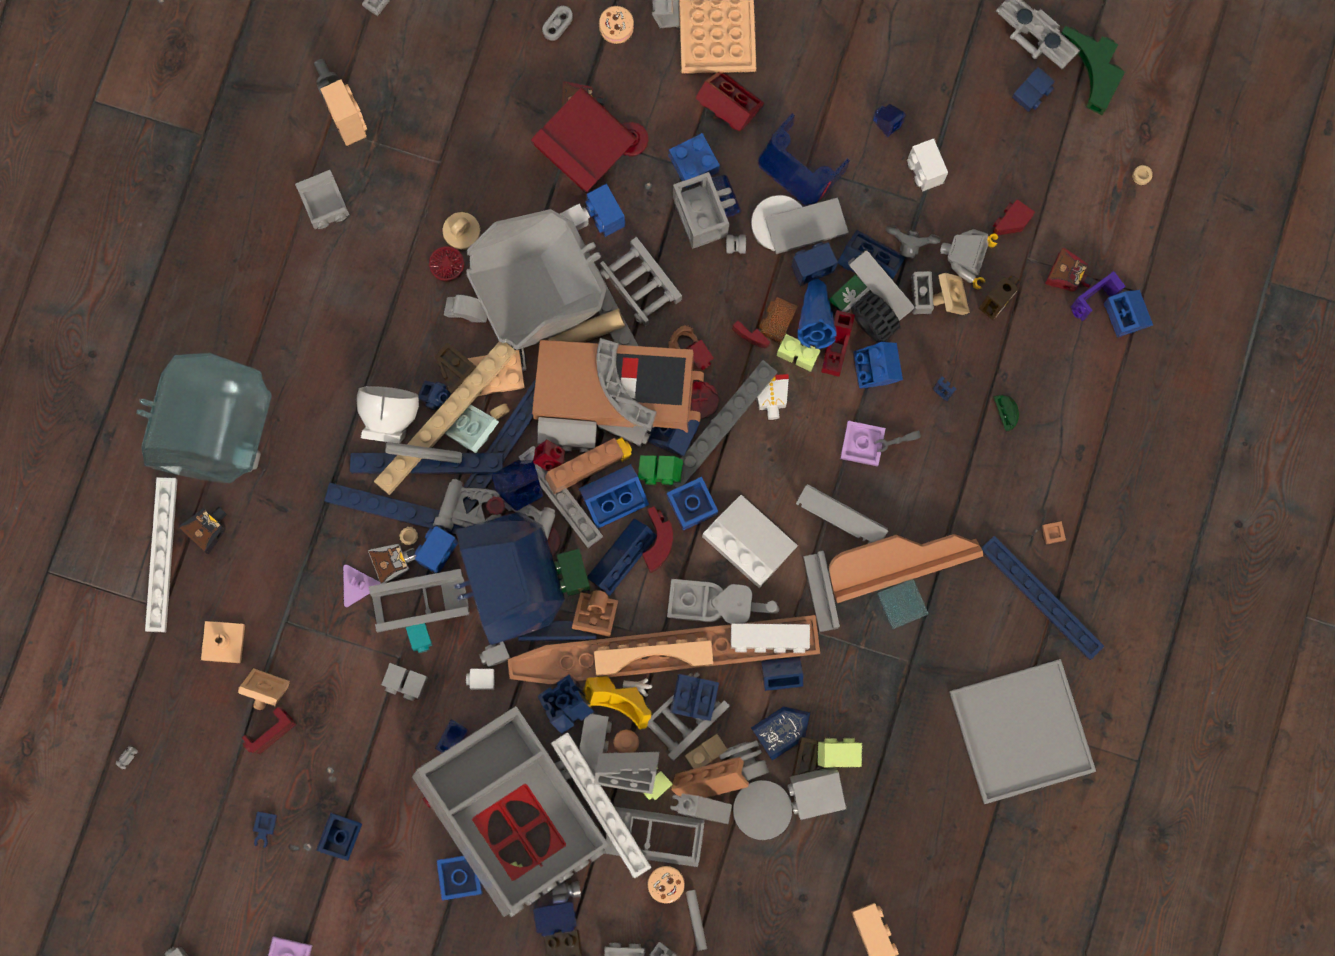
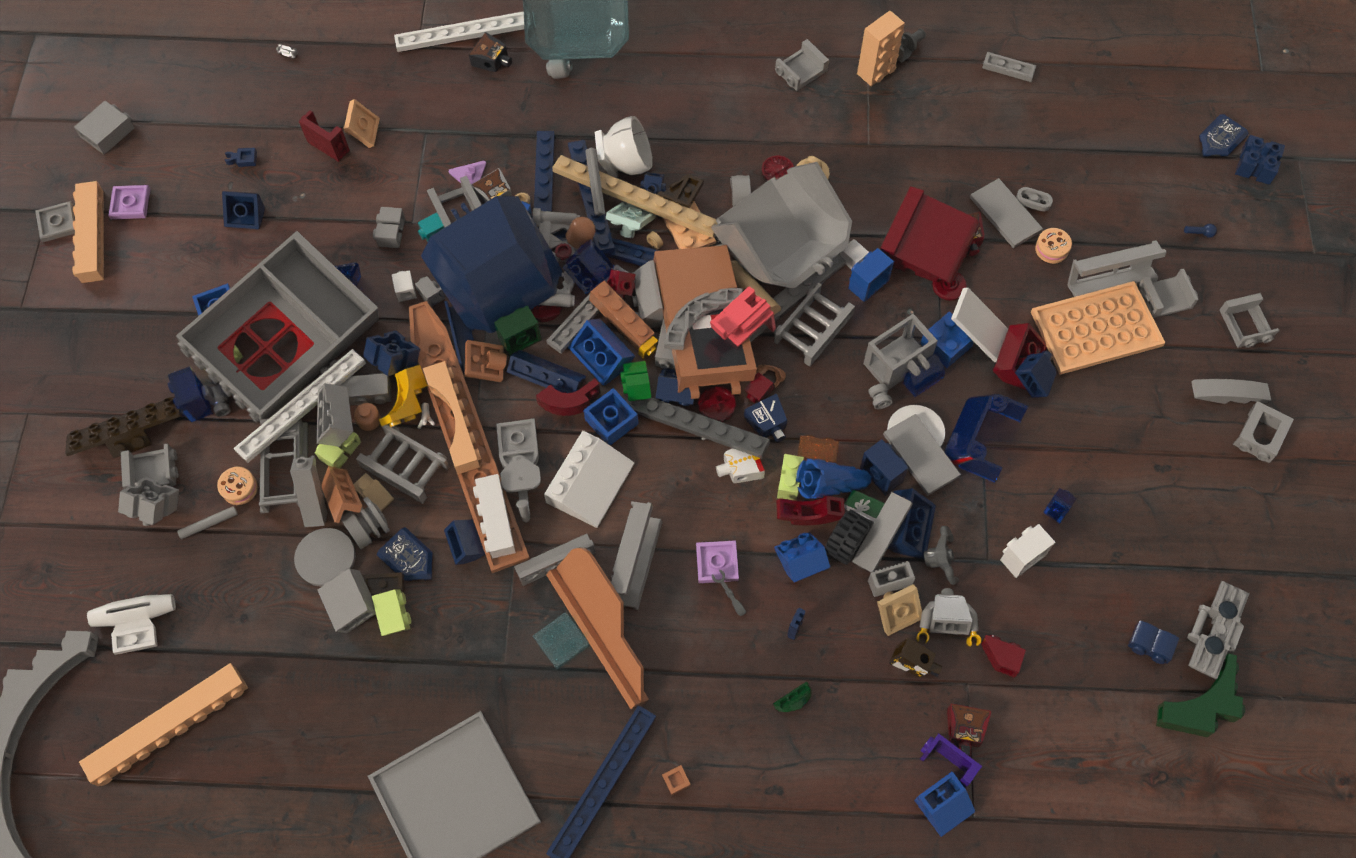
camera: 80 degrees right, 15 degrees down
light nougat tile [201,621,245,663] -> none
dark blue slope [670,674,719,721] -> none
dark red slope [732,320,770,349] -> none
tan tile [1133,165,1153,185] -> none
none -> nougat helmet [566,217,596,249]
none -> coral piece [710,286,776,347]
none -> dark blue torso [744,394,787,443]
none -> white tile [951,288,1008,362]
none -> light grey tile [970,178,1043,248]
none -> dark blue torso [1015,351,1056,398]

